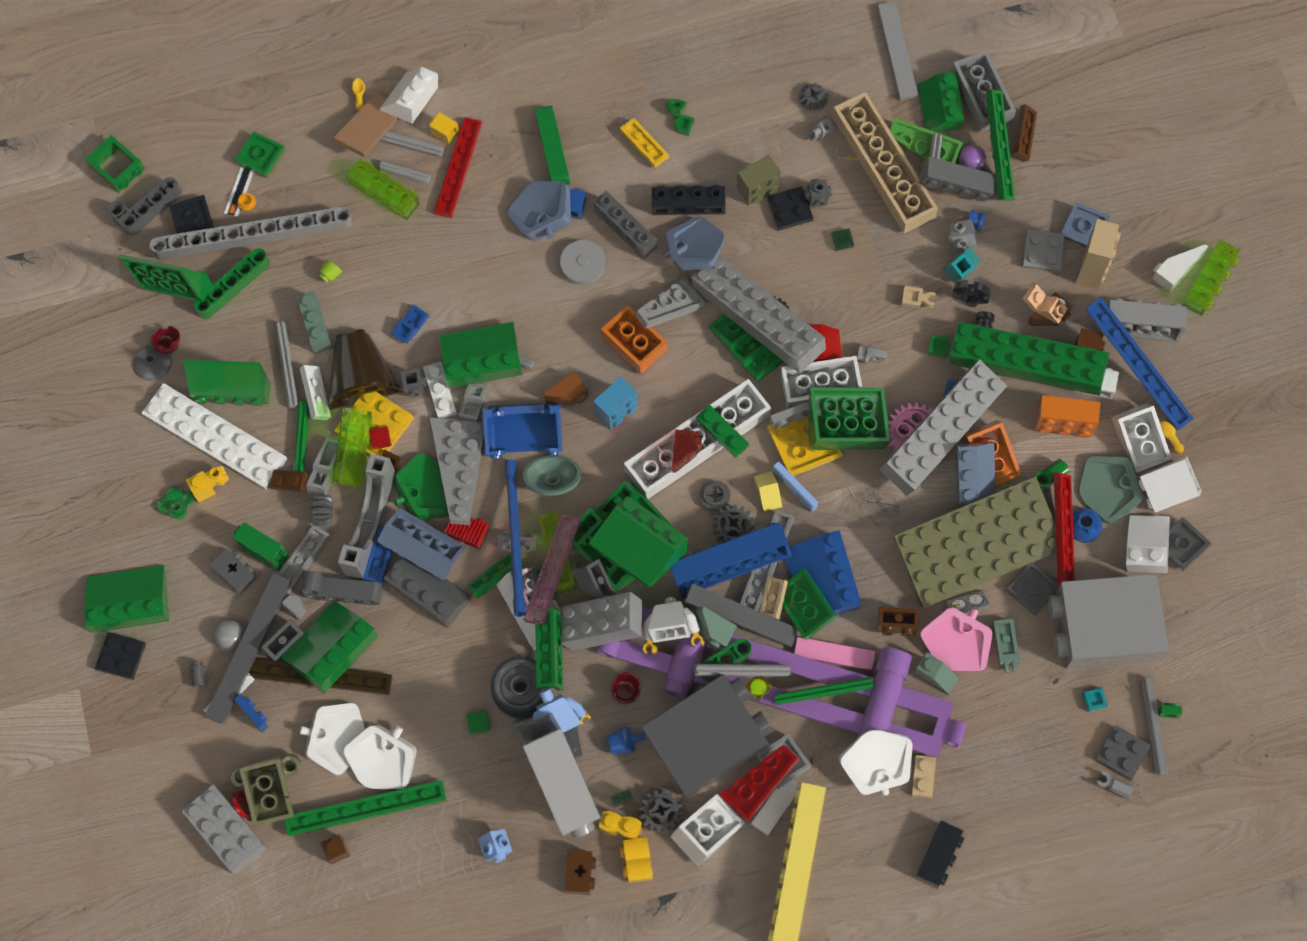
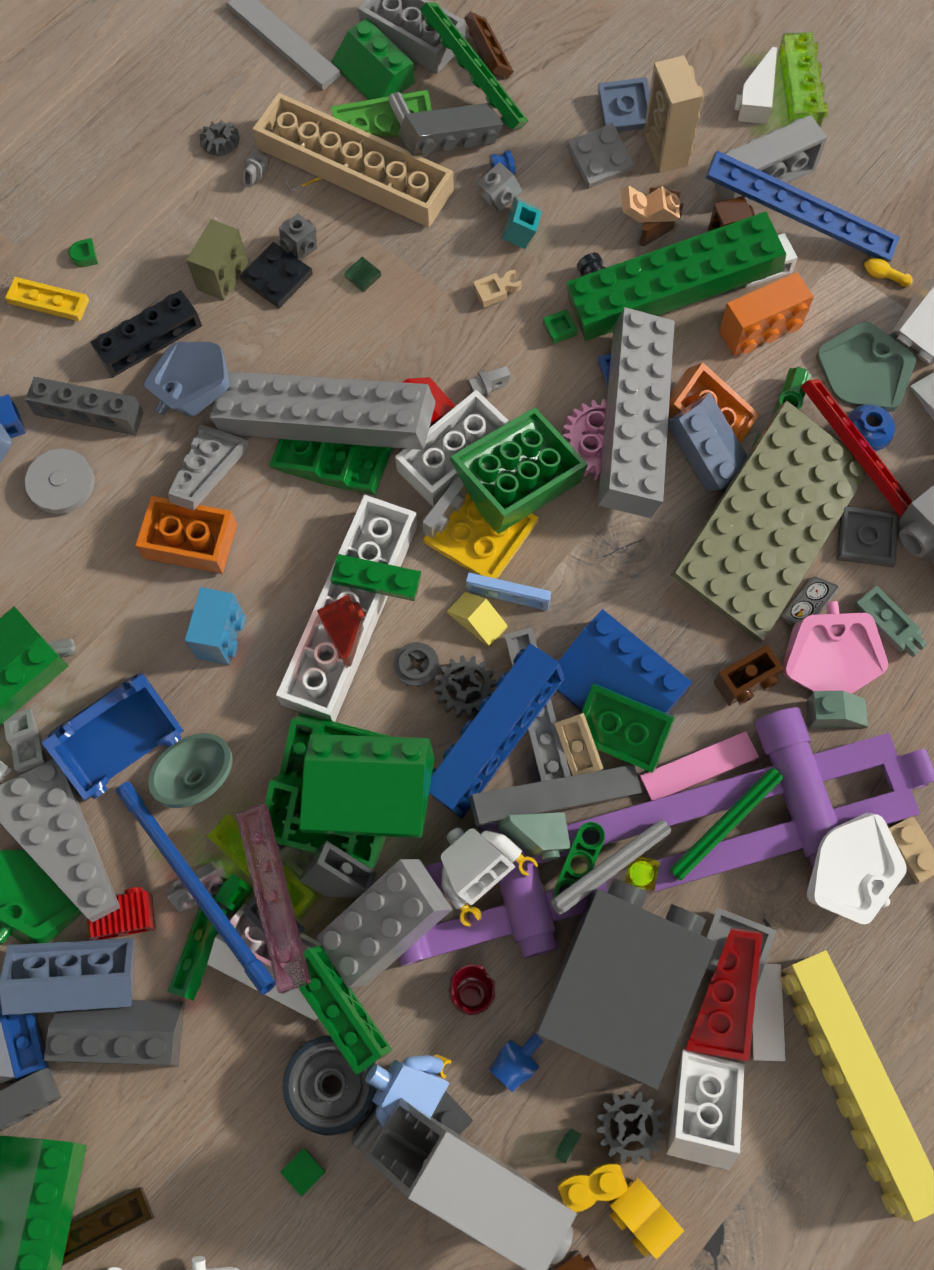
camera: 35 degrees left, 0 degrees up
dark orange slope [543,372,588,406] -> none
green tile [665,99,687,117] -> none
black plate [952,280,991,307] -> none
medium lavender hair [958,145,986,171] -> none
white slope [1111,403,1172,473] -> none
none -> green plate [214,873,253,913]

